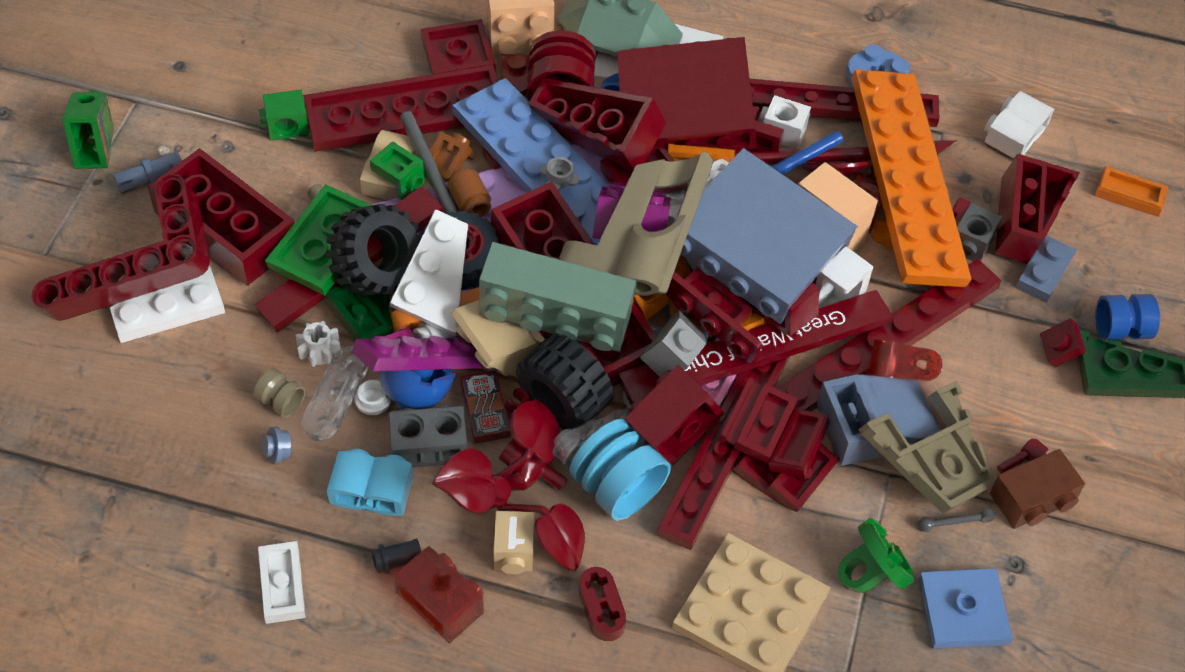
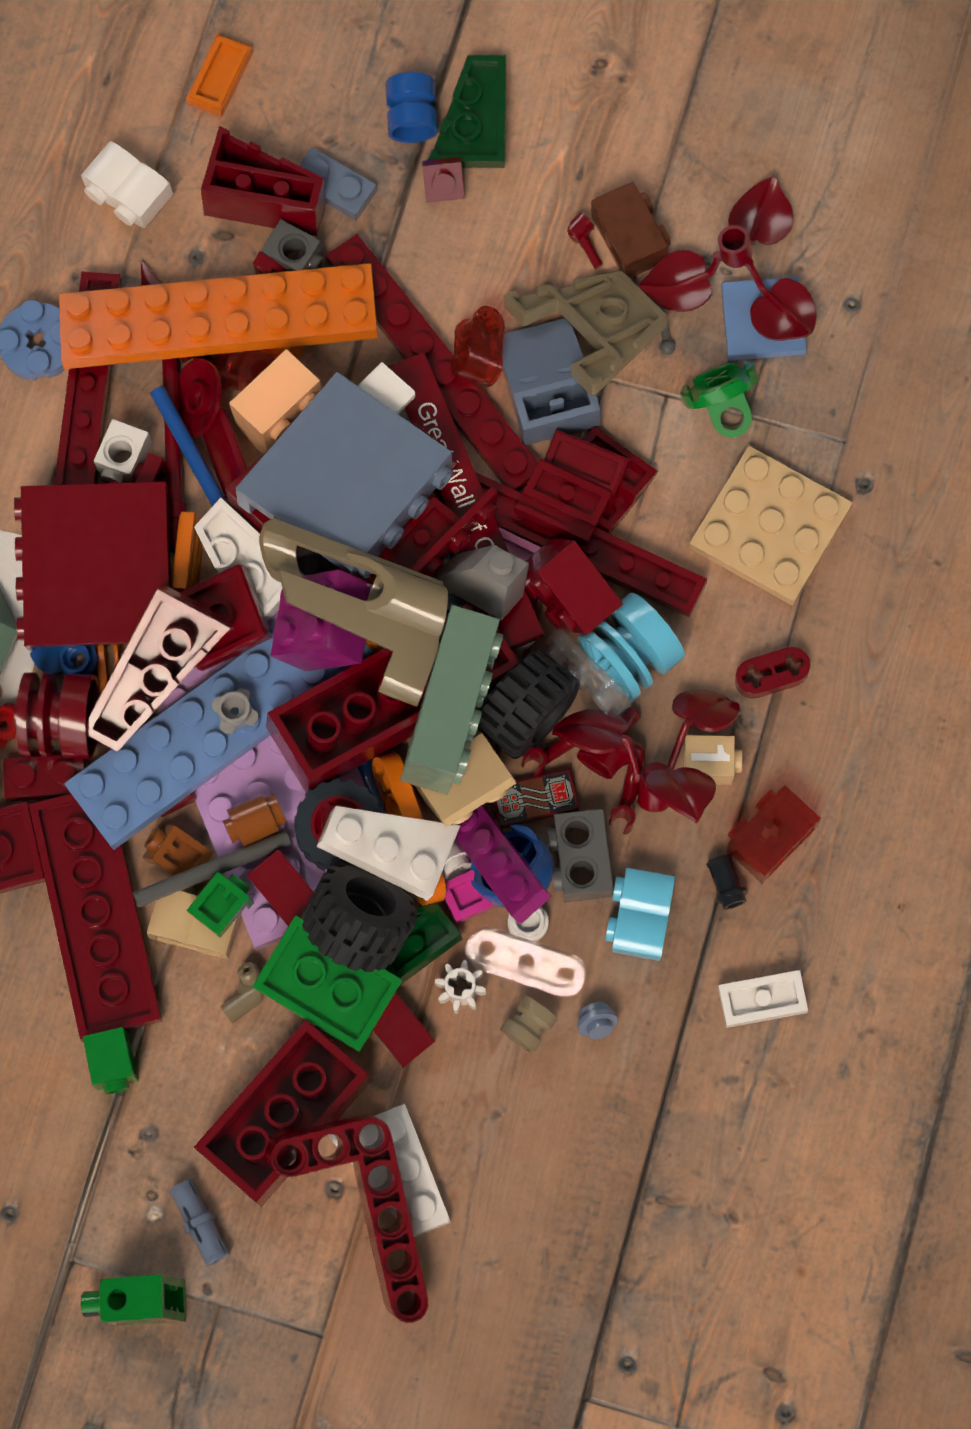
camera: 80 degrees left, 20 degrees up
none -> dark red plant [639,176,817,341]

